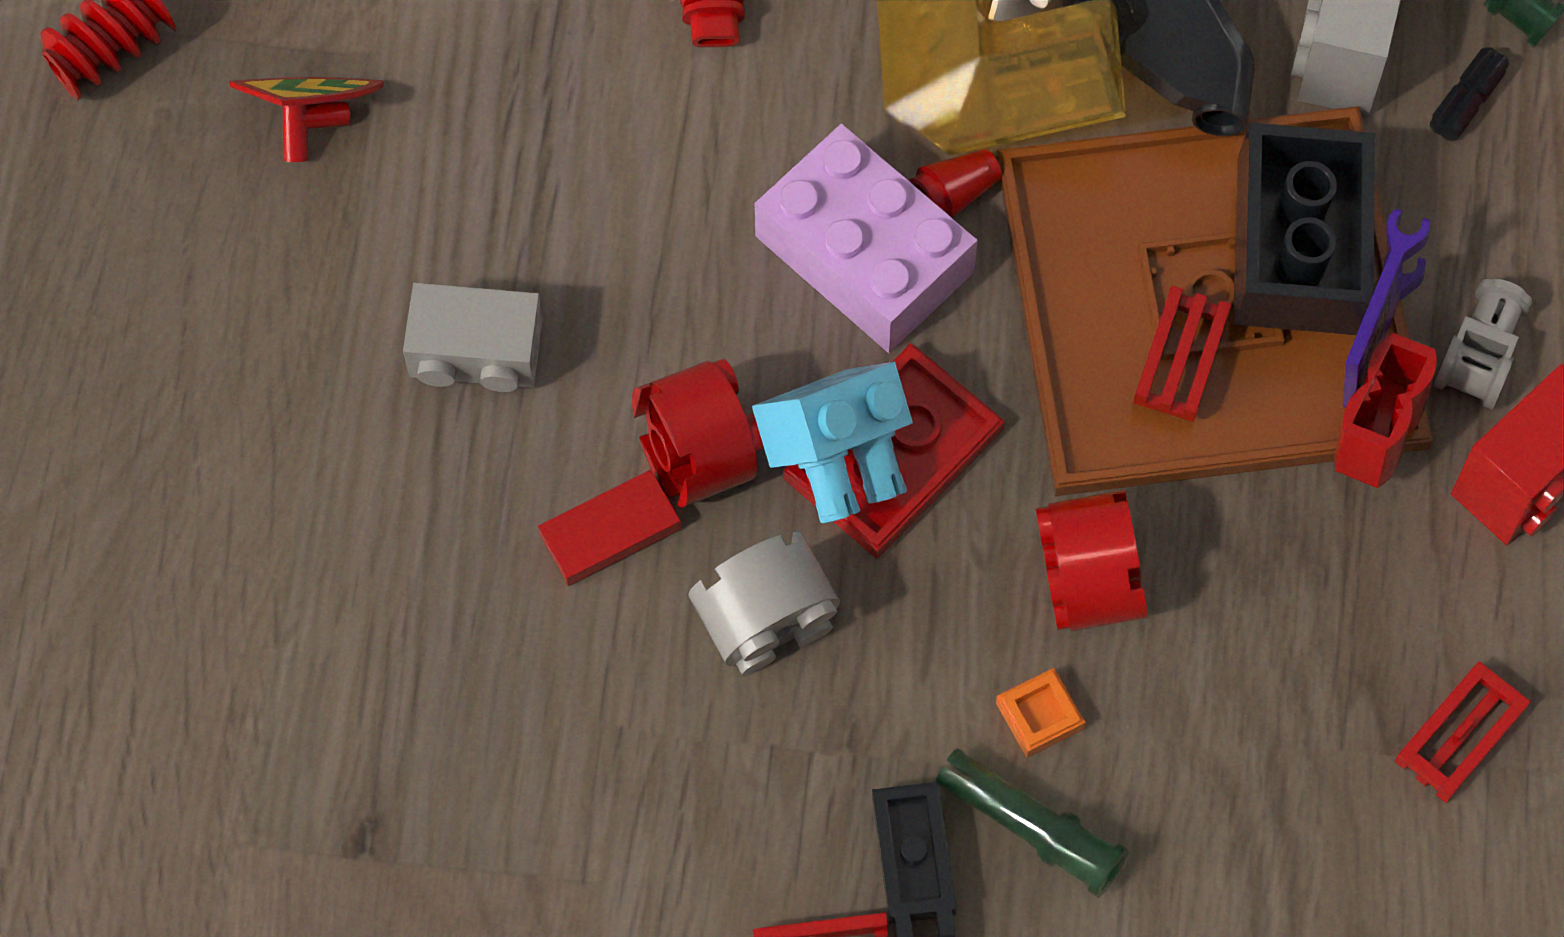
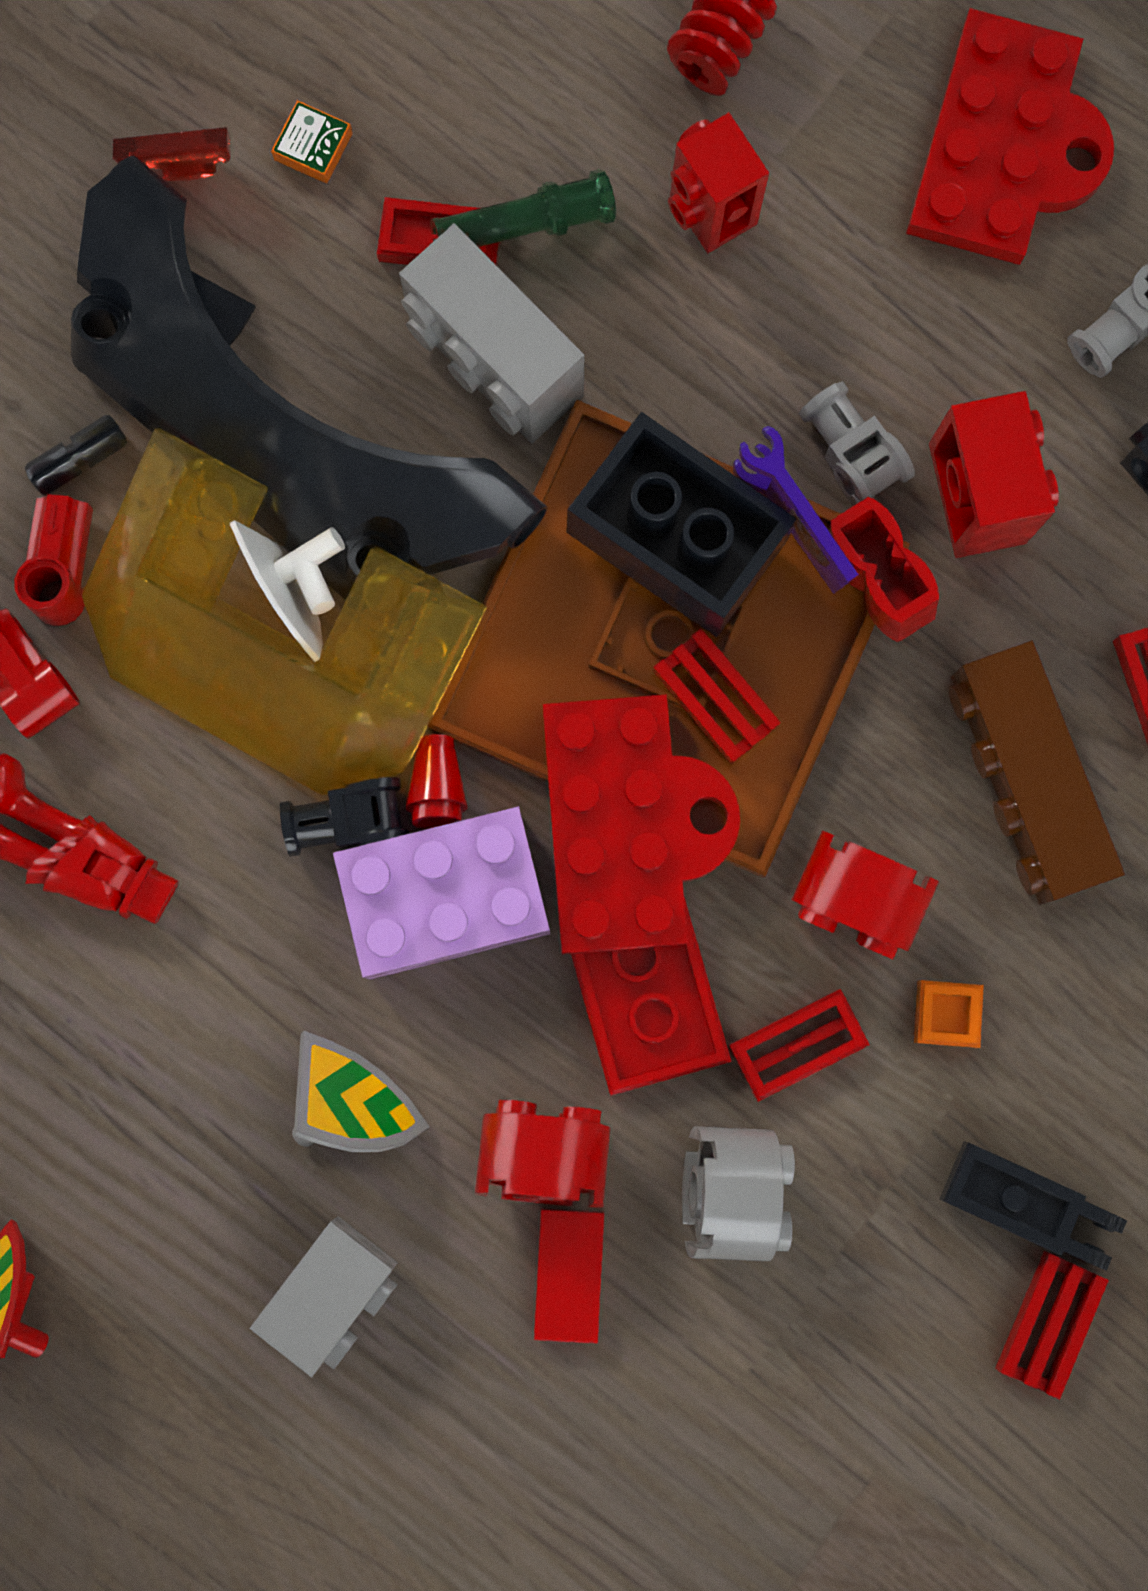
camera: 60 degrees left, 15 degrees up
medium azure brick [752,362,913,523] -> none
clear green pin [935,748,1129,898] -> none
black piece [1430,47,1509,141] -> none
none -> black connector [280,777,409,857]
none -> shield [292,1031,430,1152]
none -> red plate [542,694,740,955]
none -> red tile [728,989,870,1102]
none -> reddish brown brick [949,640,1125,905]

